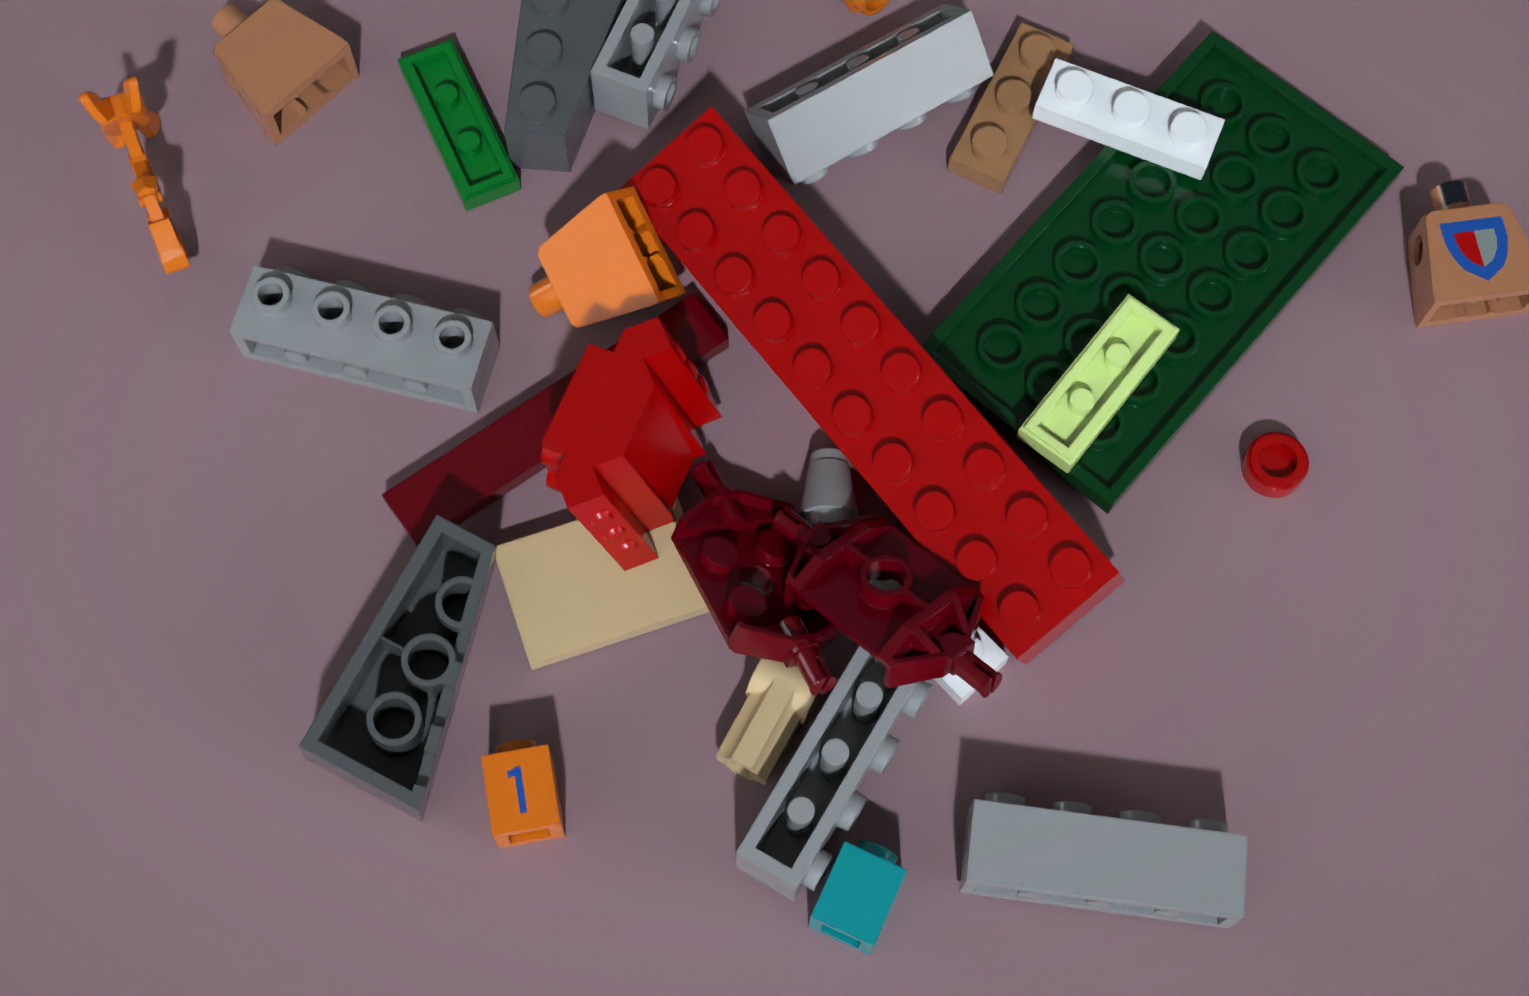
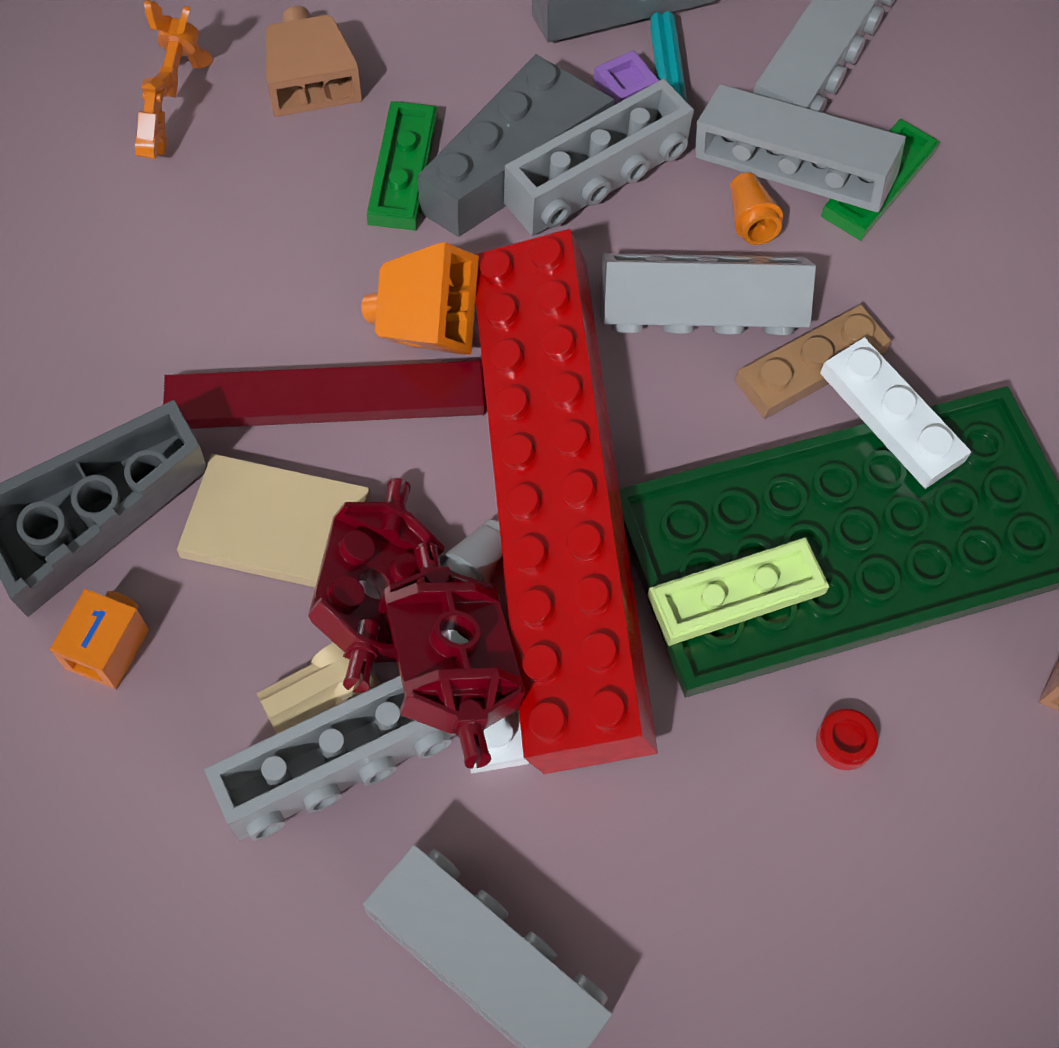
camera: 30 degrees right, 5 degrees down
light grey brick [229,265,500,413] -> none
red slope [540,316,722,571] -> none
teal brick [808,840,907,956] -> none

